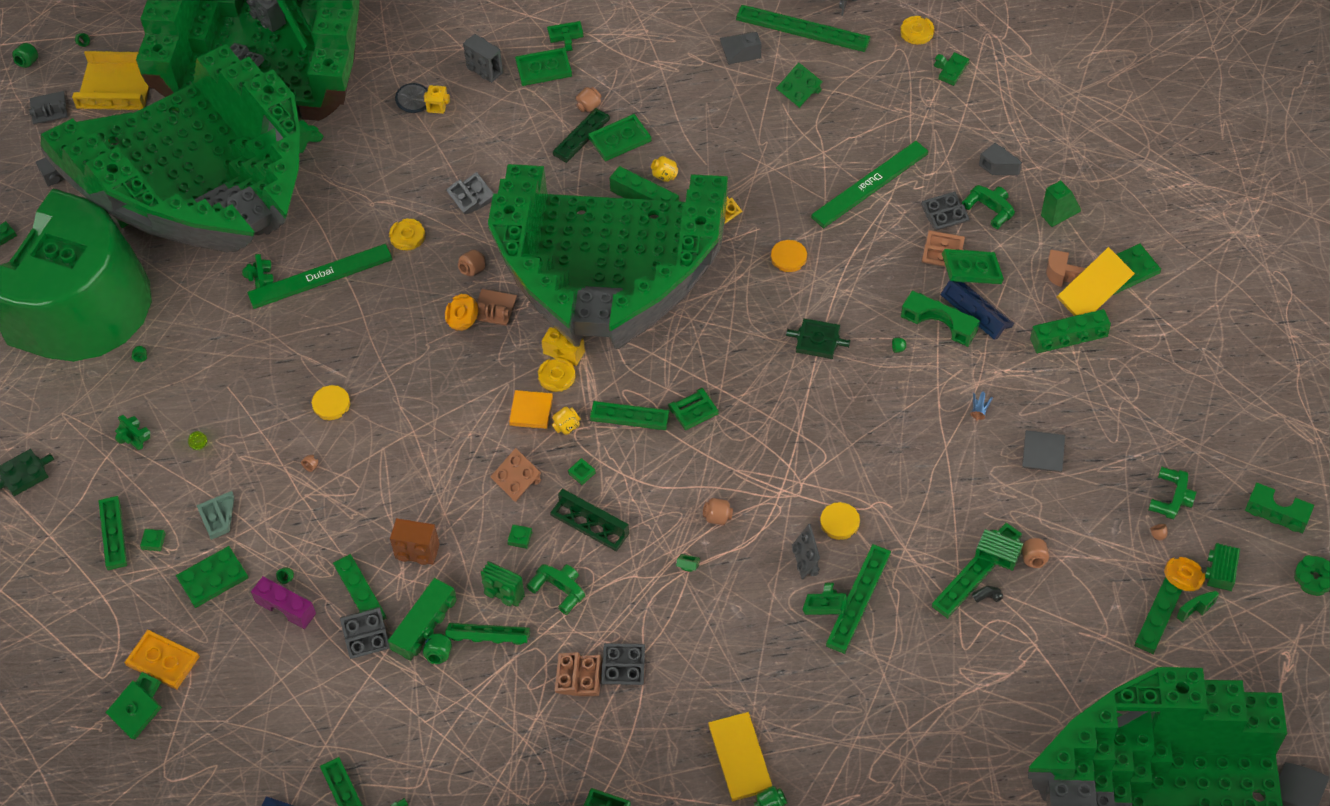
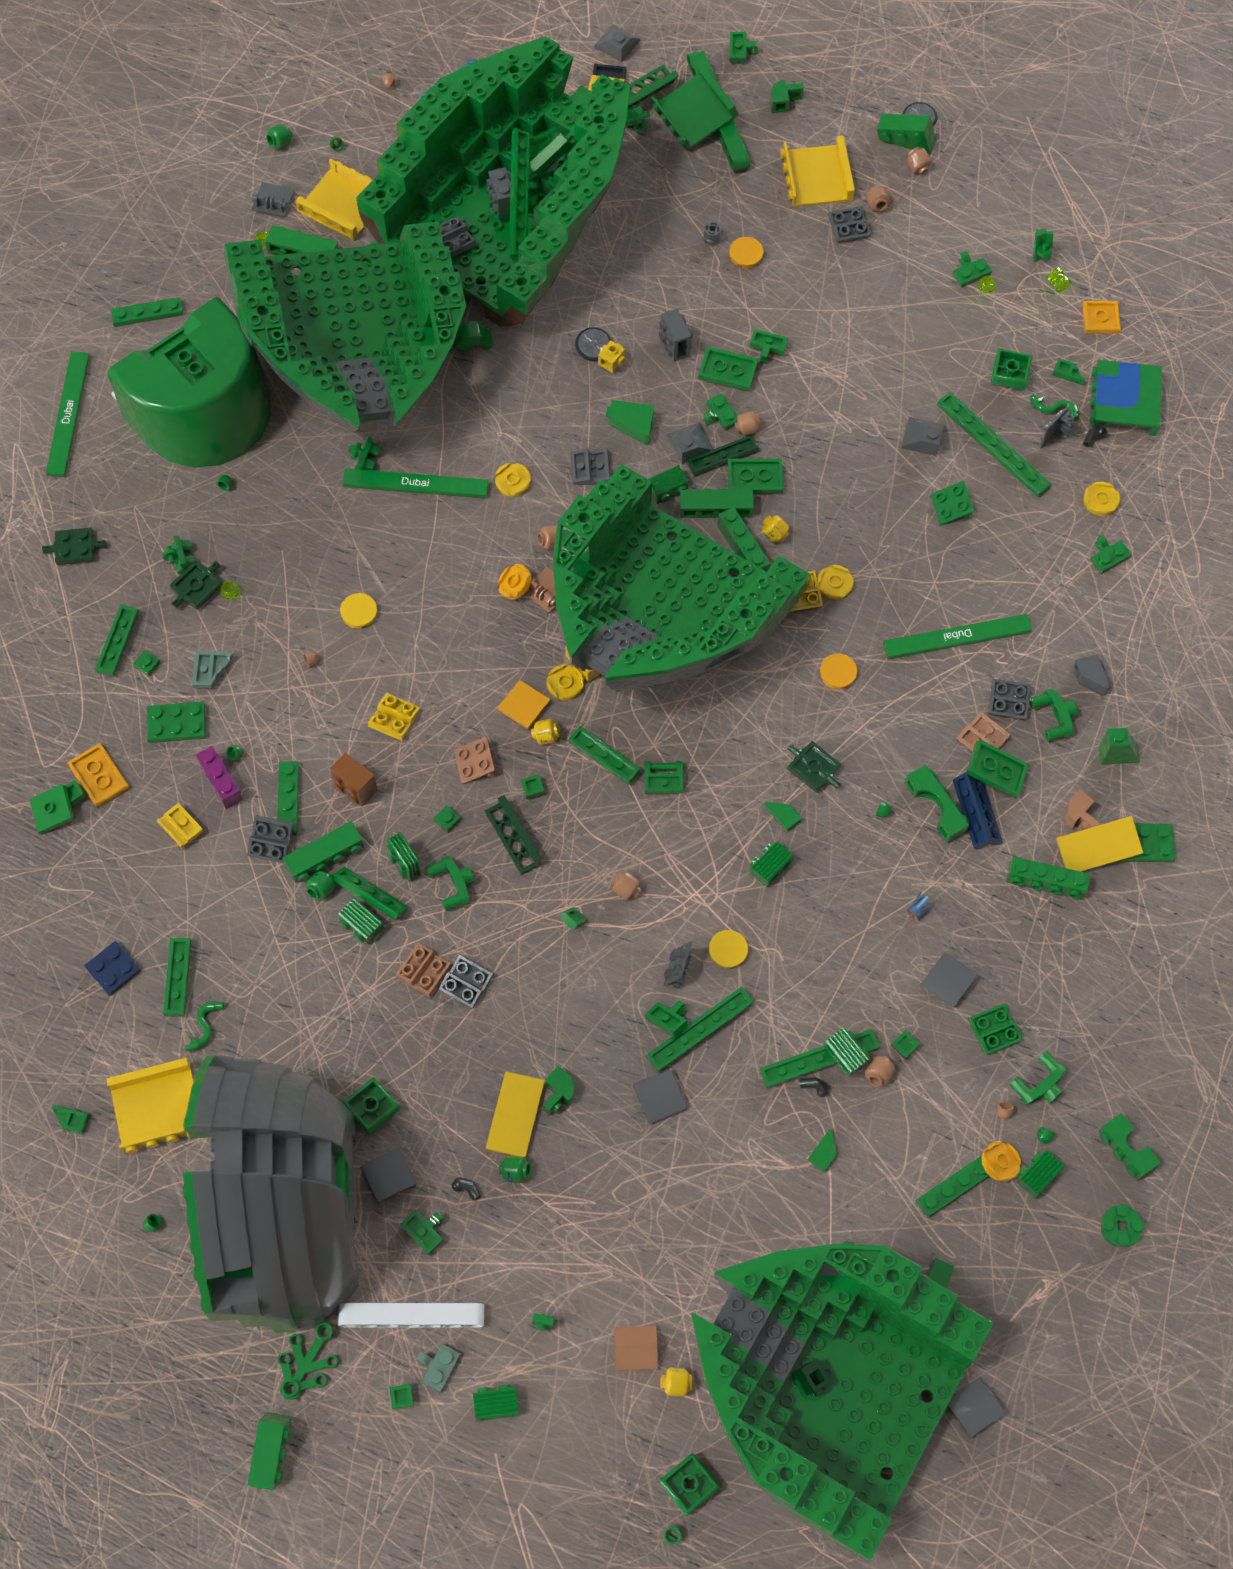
camera: 25 degrees right, 10 degrees up
green slope [1176,591,1219,623] -> none
none -> yellow plate [157,803,204,849]
none -> dark green plate [169,561,223,610]
none -> green brick [338,898,384,944]
none -> yellow slope [368,693,420,741]
none -> green brick [543,1066,574,1116]
none -> green slope [606,400,654,445]
none -> dark grey slope [633,1069,687,1124]
none -> green brick [648,465,689,504]
none -> dark grey slope [667,422,713,464]
none -> green brick [680,488,754,518]
none -> green plate [703,393,738,430]
none -> green brick [750,841,794,887]
none -> green tile [764,802,802,832]
none -> green tile [807,1129,836,1172]
none -> yellow tile [817,565,854,600]
none -> green plate [891,1030,920,1059]
none -> green slope [967,1003,1023,1055]
none -> green hinge [1037,1126,1055,1144]

